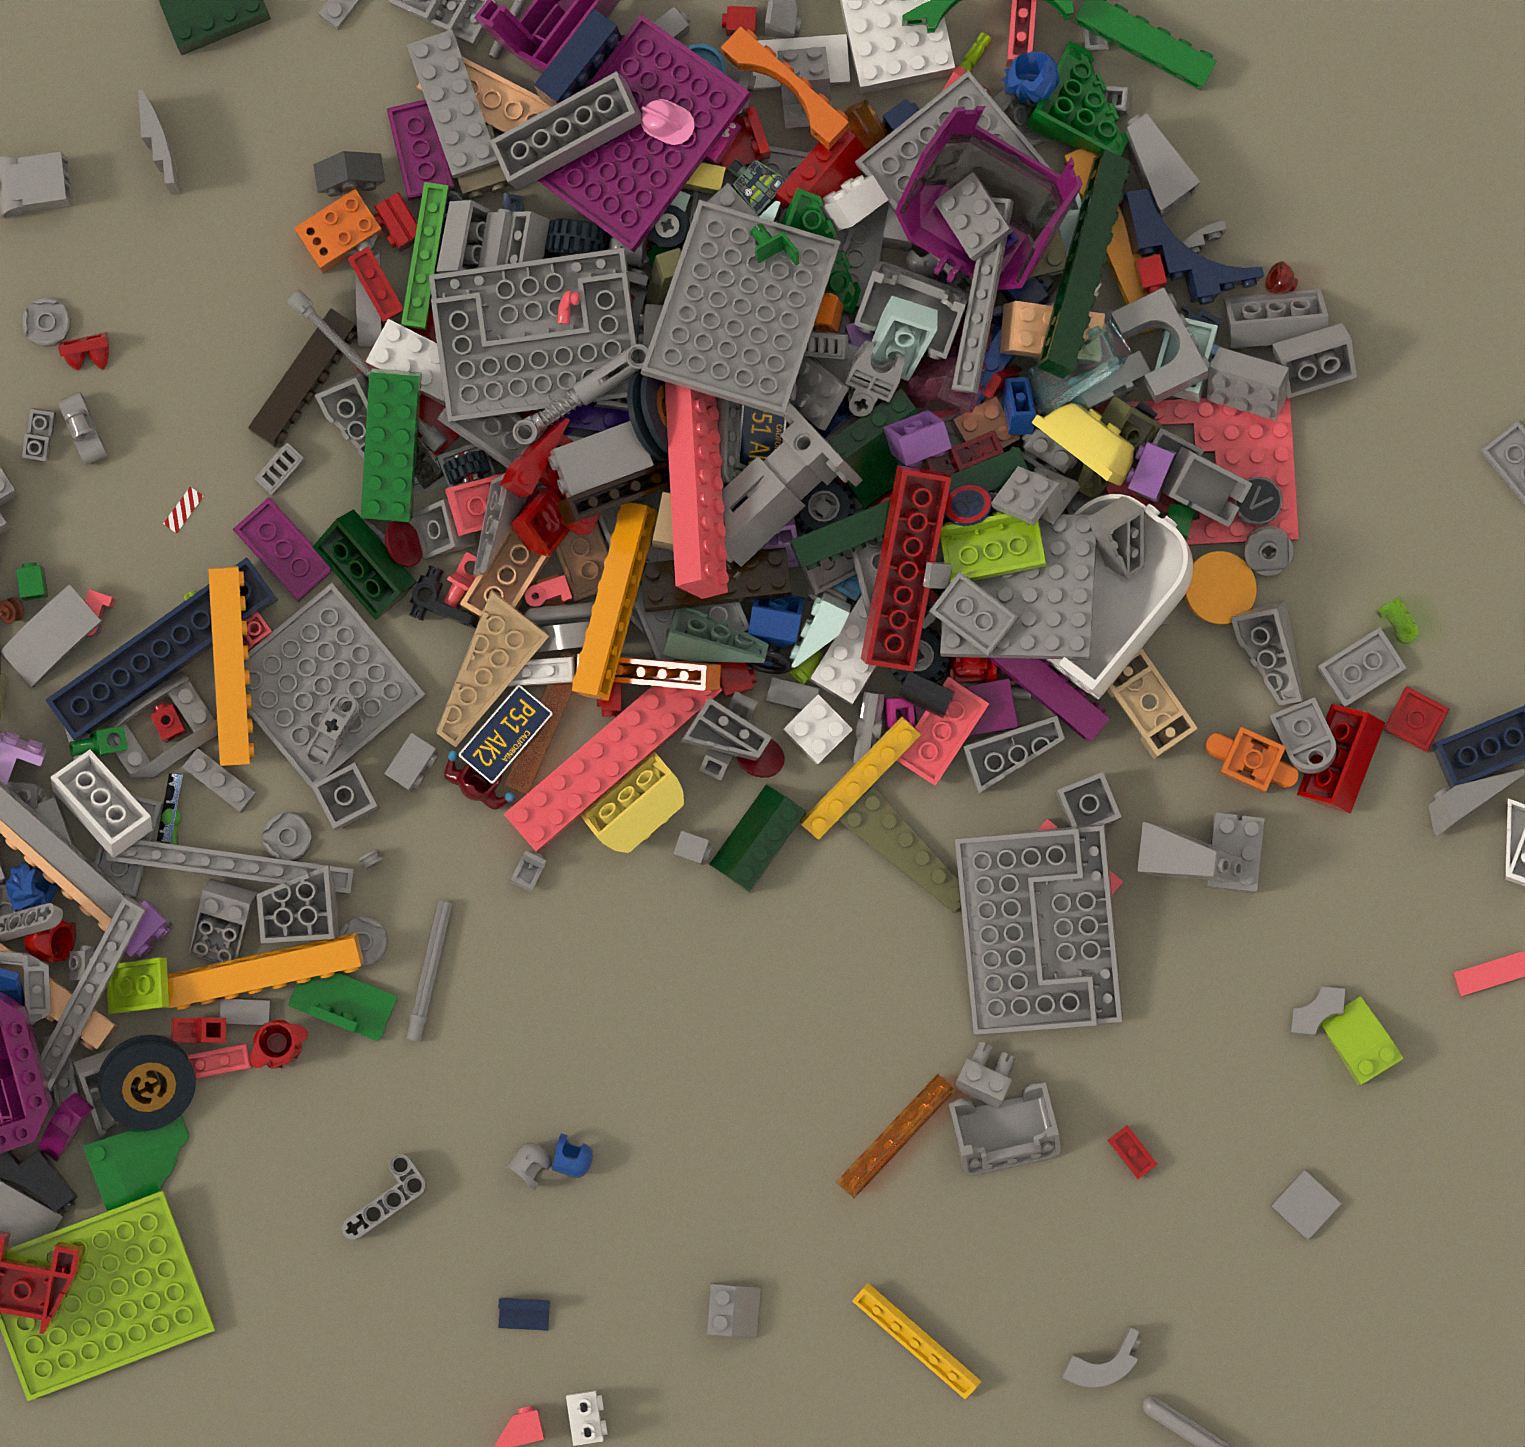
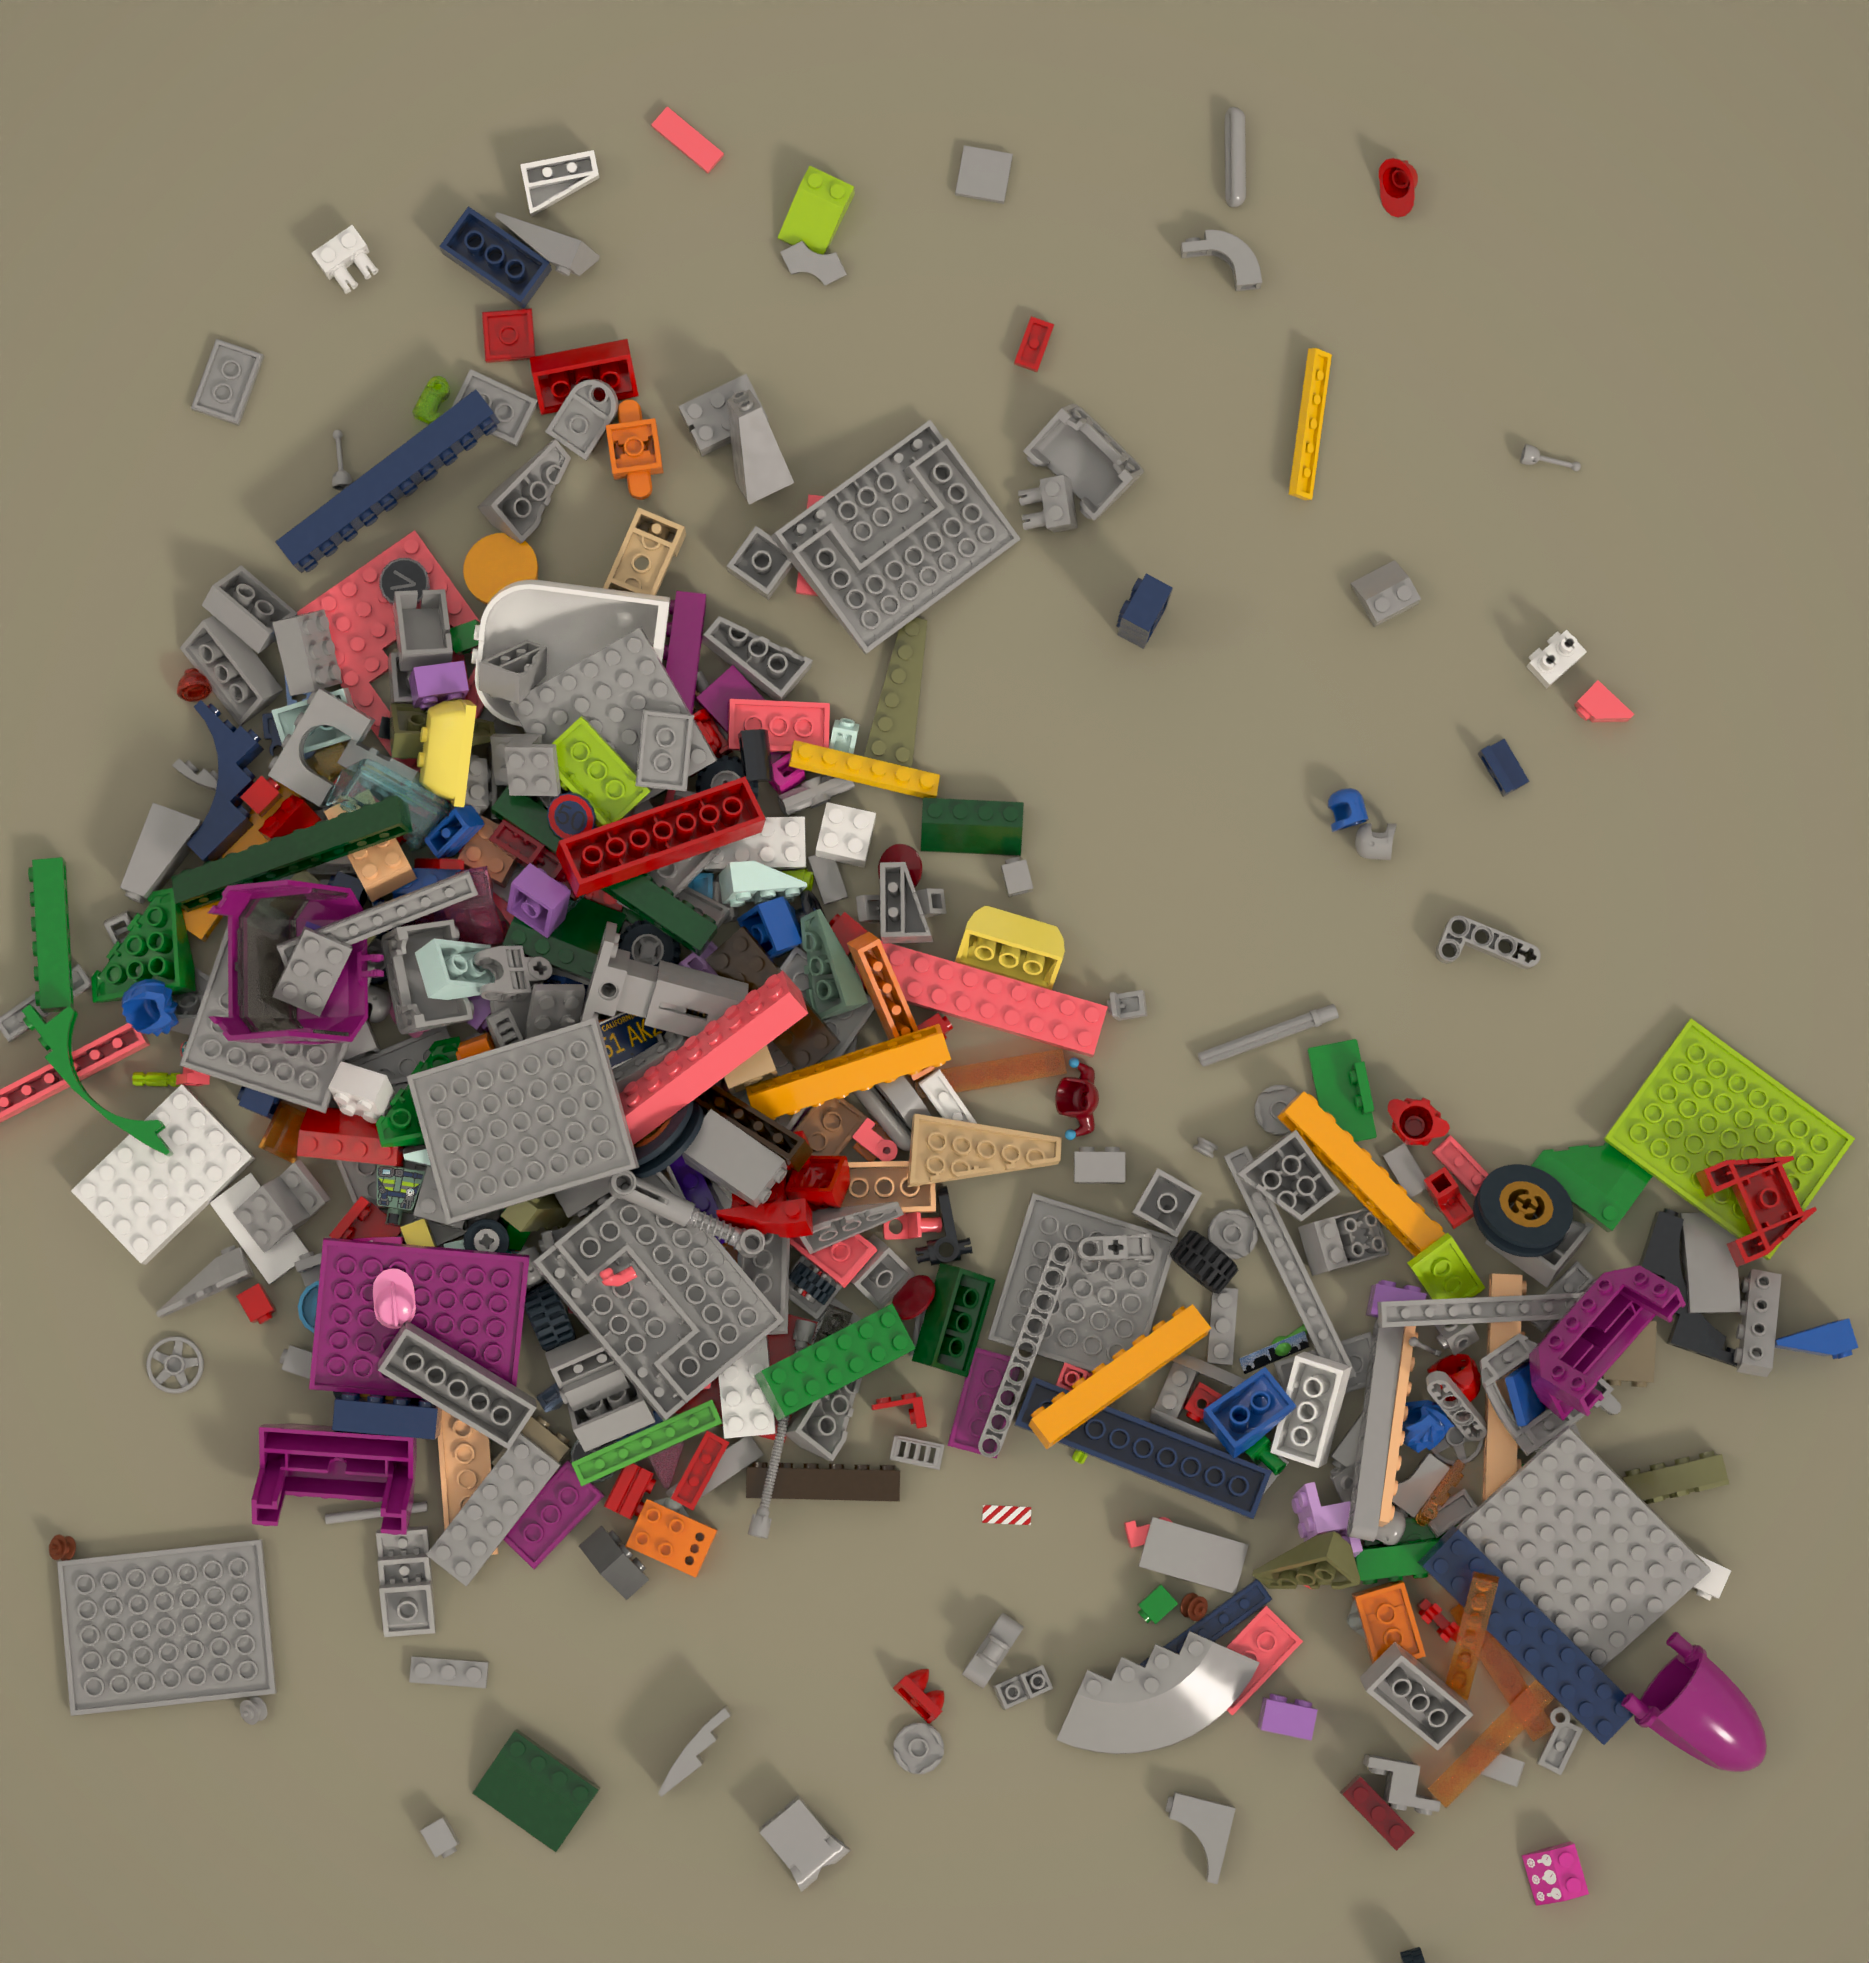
camera: 130 degrees left, 0 degrees up
magenta slope [37,1093,94,1162] -> none
dark blue sticker [459,685,552,783] -> none
orange arch [721,26,849,150] -> none
green bracket [750,223,799,266] -> none
clear orange plate [836,1074,956,1199] -> none
light grey tile [923,562,952,589] -> none
light grey plate [1244,526,1294,576] -> none
none -> red brick [258,794,321,842]
none -> dark blue brick [275,389,500,573]
none -> clear yellow brick [313,742,348,780]
none -> light grey hinge [332,430,352,490]
none -> clear pink slope [648,1440,686,1489]
none -> light aqua bracket [829,718,860,754]
none -> red bracket [871,1392,927,1429]
none -> light grey beam [978,1243,1073,1458]
none -> dark blue brick [1116,573,1173,649]
none -> black tyre [1170,1230,1239,1294]
none -> blue slope [1203,1367,1296,1459]
none -> light grey hinge [1409,1337,1442,1357]

